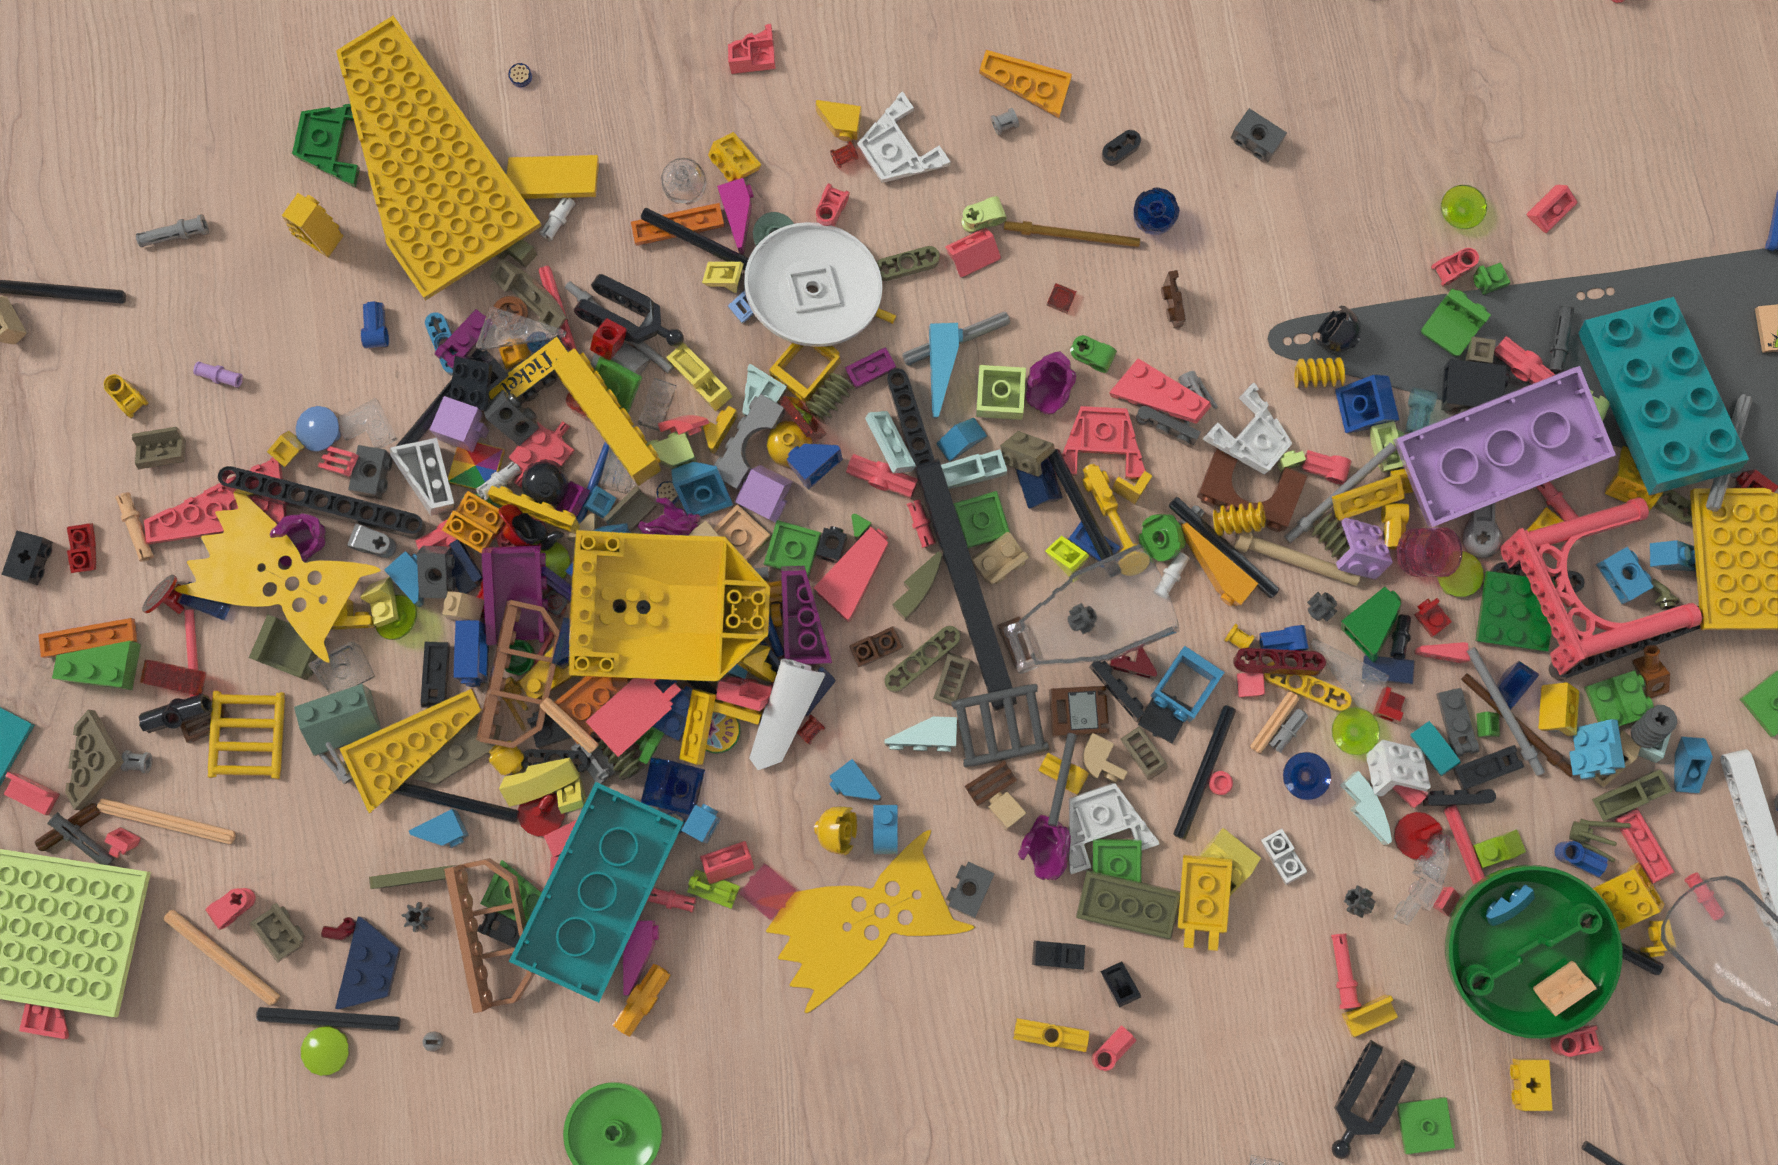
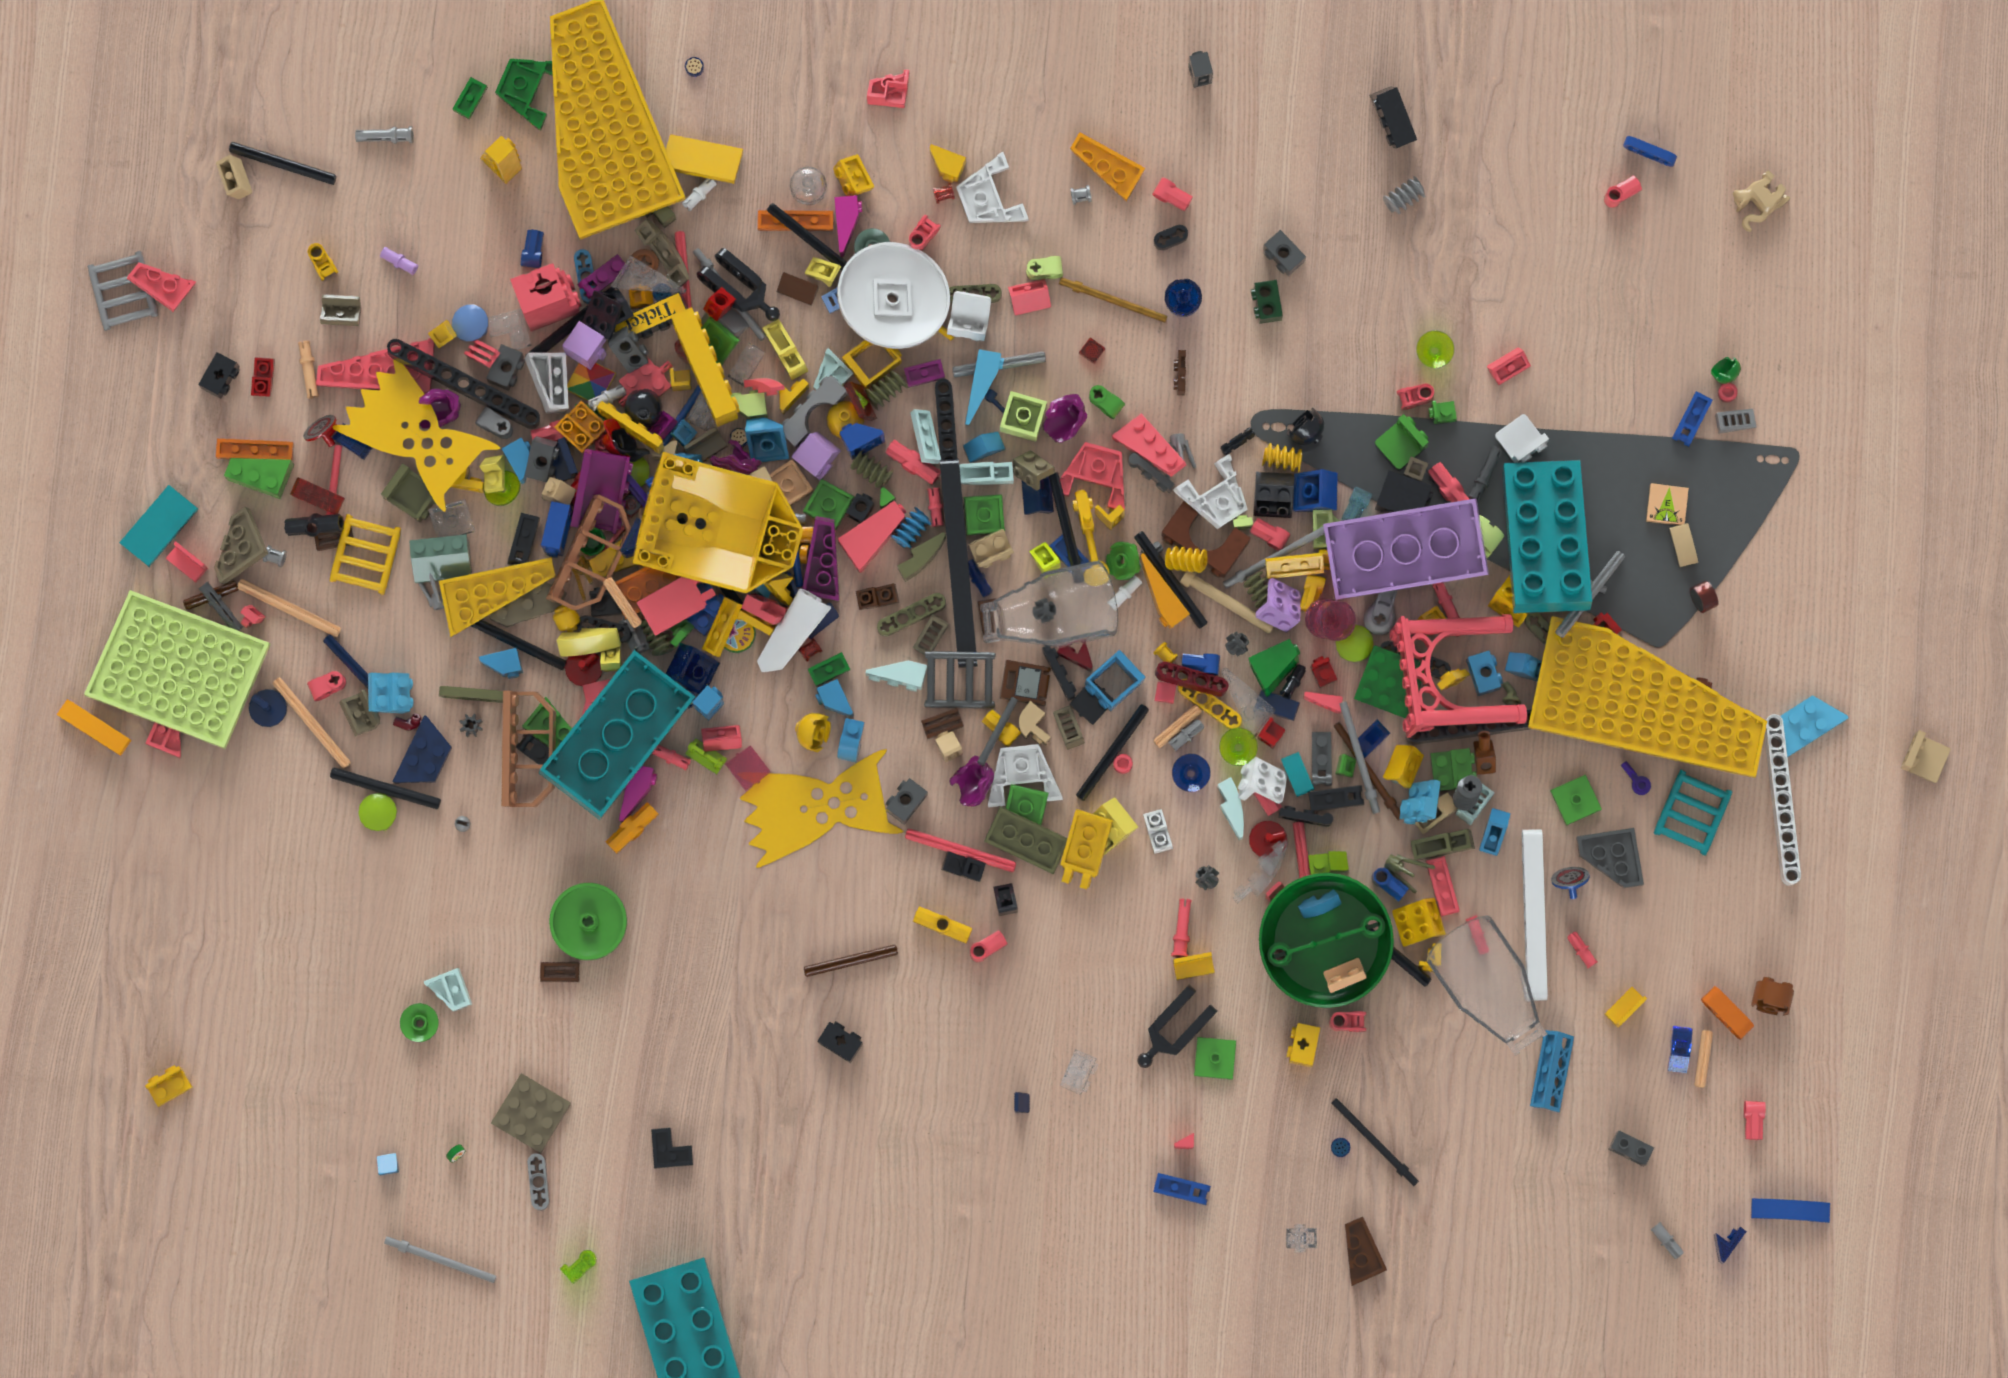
camera: 10 degrees right, 0 degrees up
none -> dark blue shield [249,689,287,727]
none -> dark blue axle [323,635,368,689]
none -> medium azure plate [368,672,413,714]
none -> green plate [453,77,488,120]
none -> coral piece [510,263,582,332]
none -> yellow panel [670,368,692,392]
none -> reddish brown slope [776,272,819,306]
none -> reddish brown axle [804,945,898,977]
none -> green plate [808,652,850,687]
none -> olive piece [850,451,894,488]
none -> dark azure piece [890,507,931,549]
none -> coral axle [905,828,1016,872]
none -> white bracket [947,291,991,341]
none -> clear blue pin [968,559,993,598]
none -> dark blue hand [985,389,1005,413]
none -> coral piece [1152,177,1193,212]
none -> black axle [1220,427,1255,455]
none -> dark green brick [1251,280,1283,324]
none -> black slope [1253,472,1294,518]
none -> light grey piece [1383,176,1425,214]
none -> yellow plate [1437,668,1470,690]
none -> white bracket [1495,414,1549,463]

